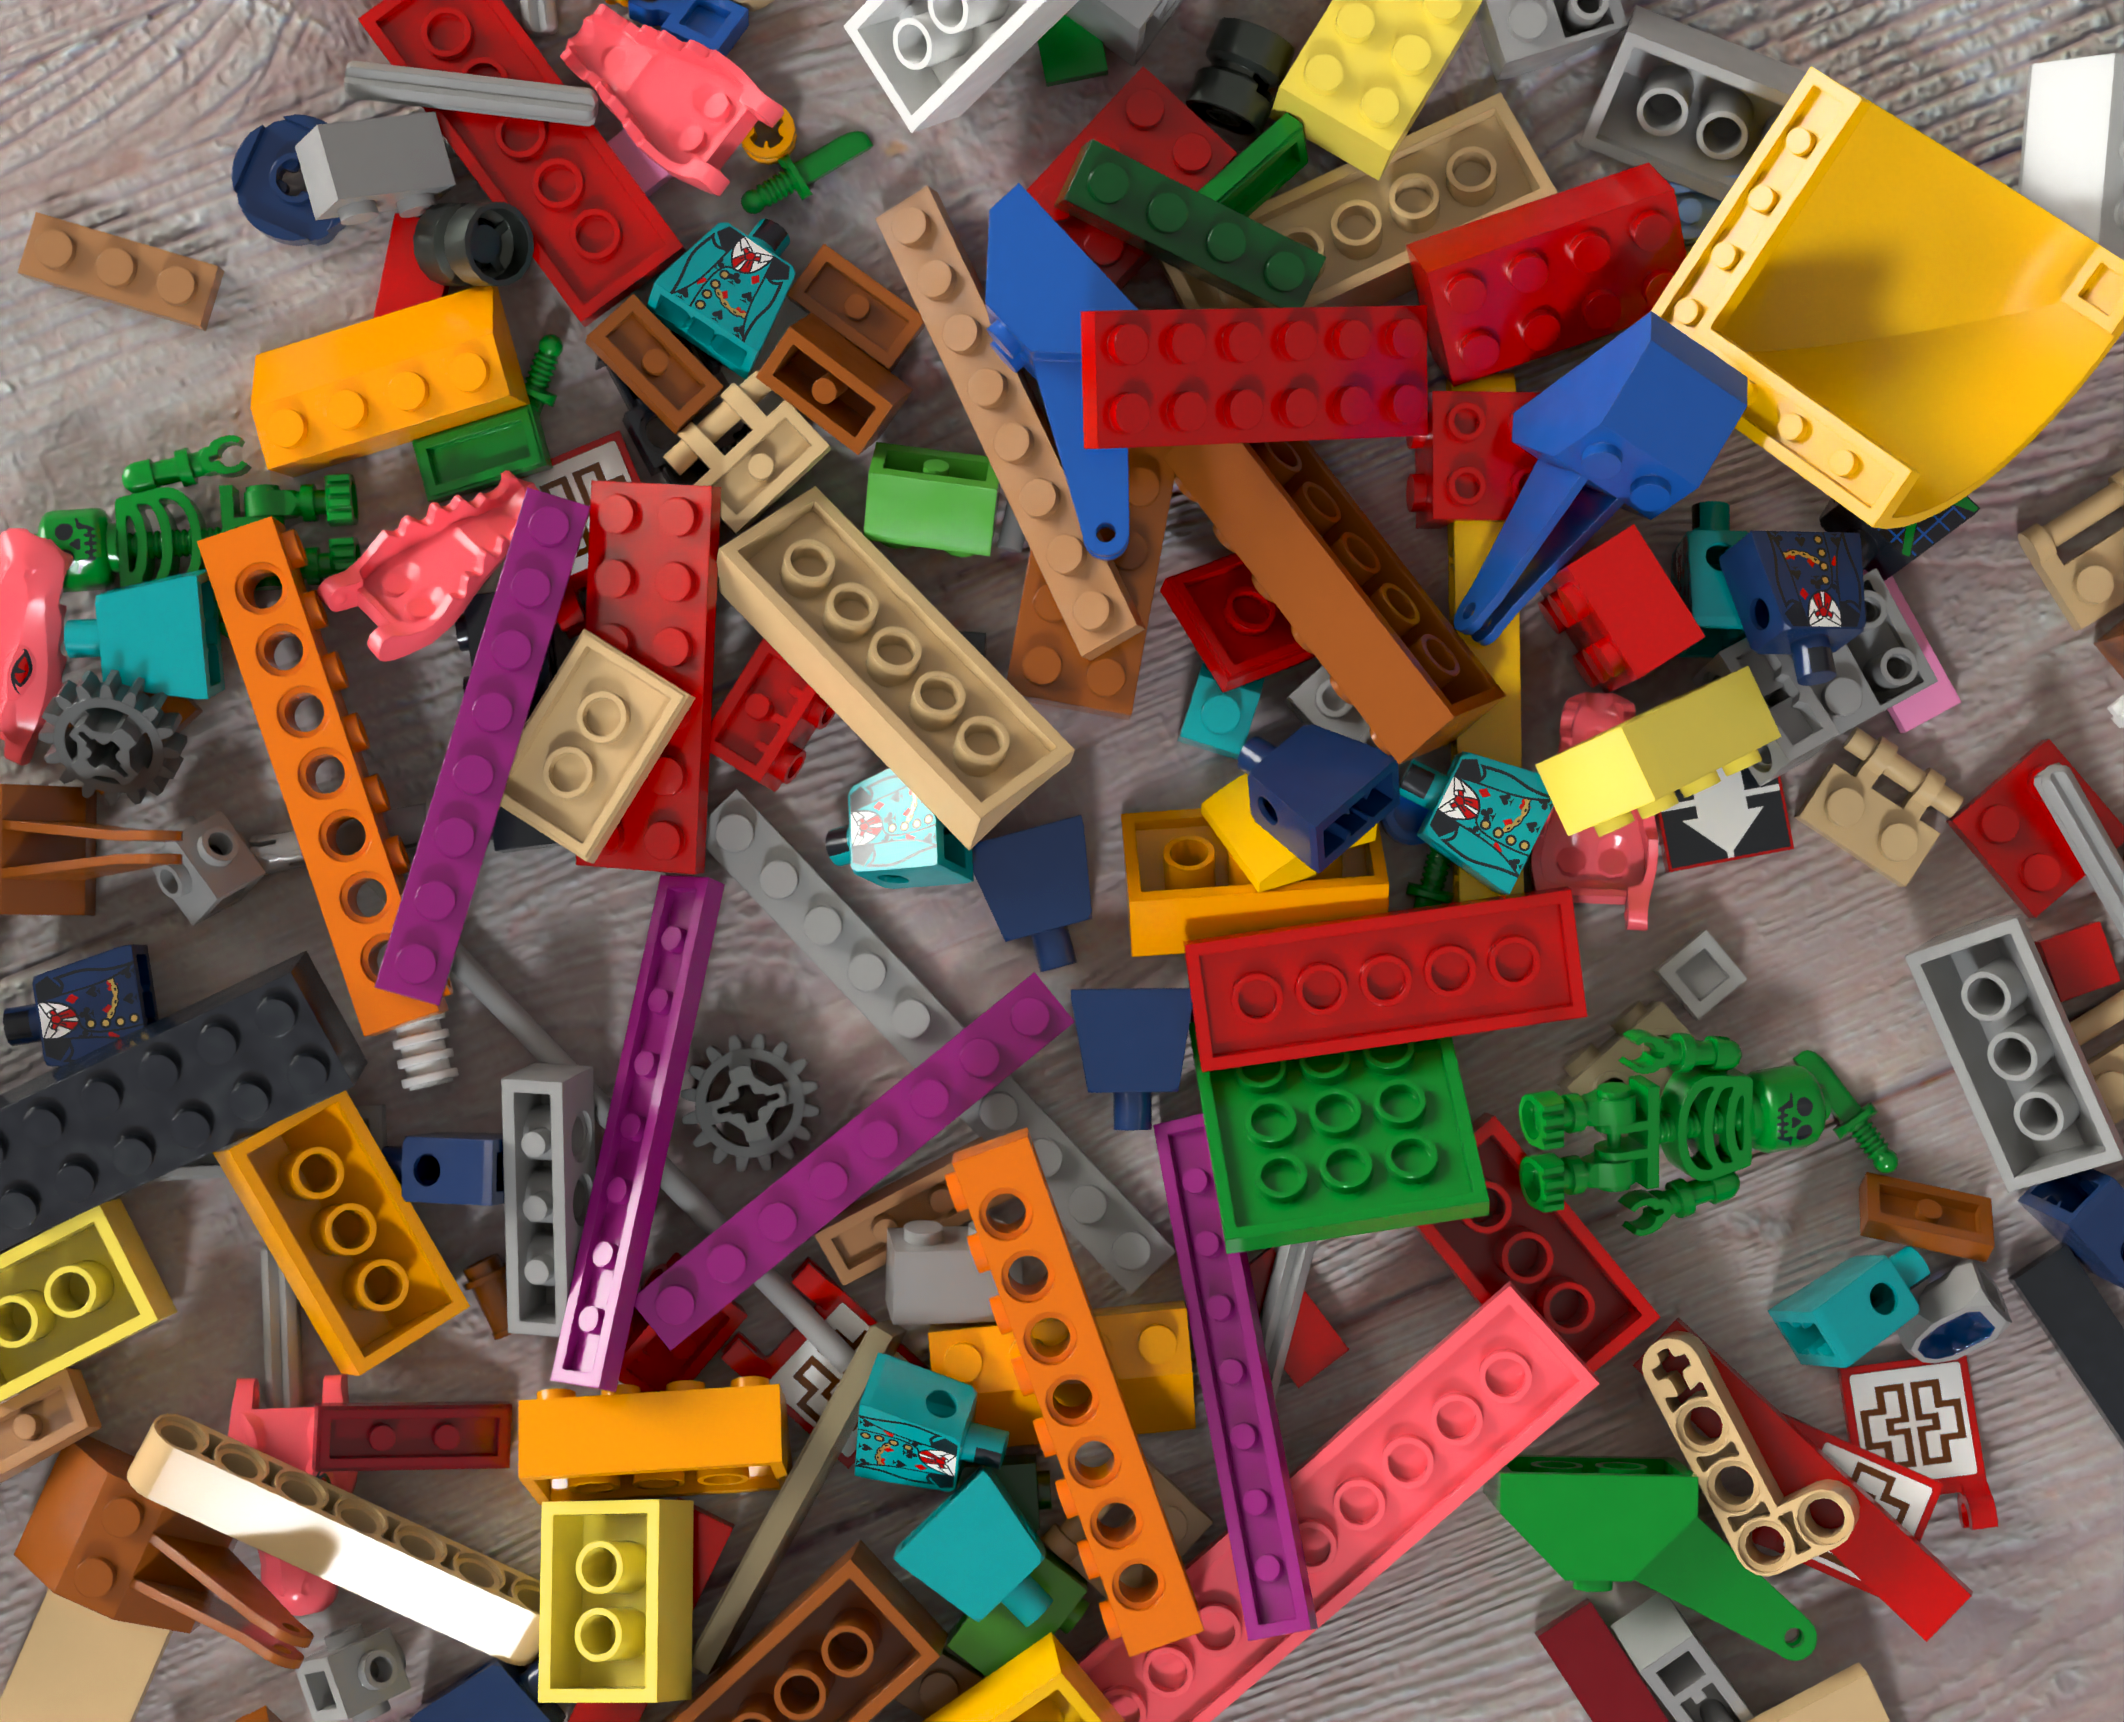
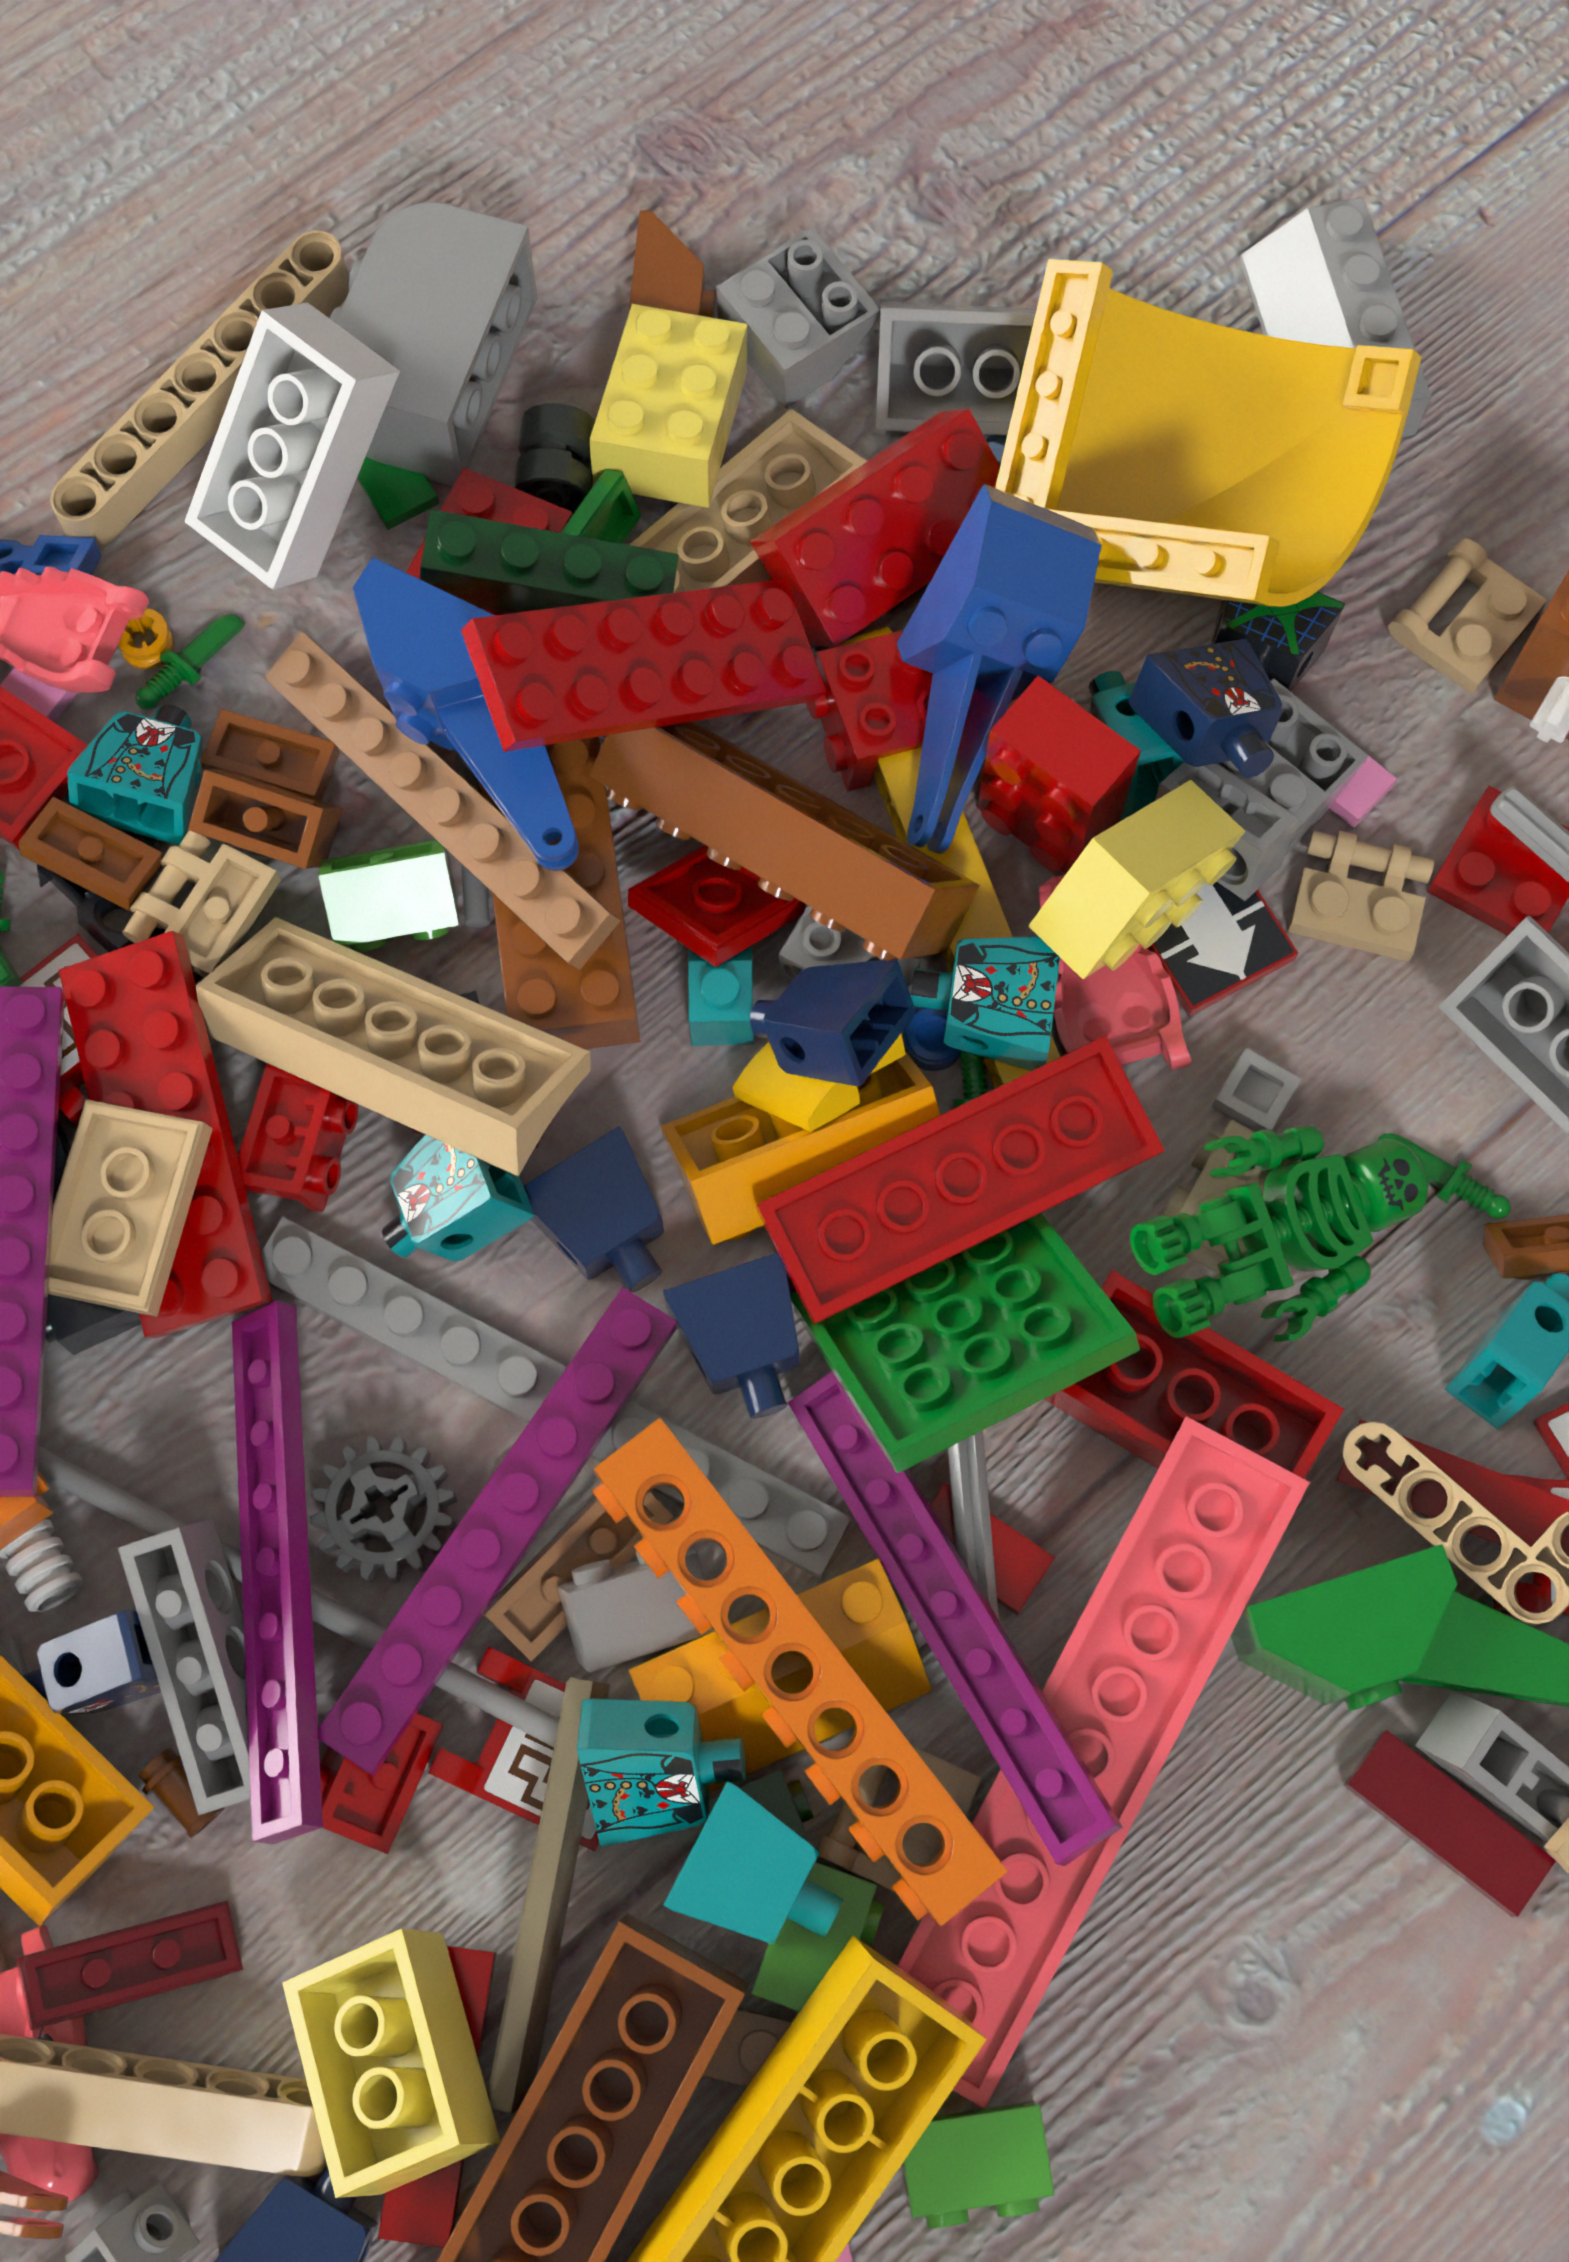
camera: 10 degrees left, 15 degrees down
light orange slope [518,1376,793,1505] -> none

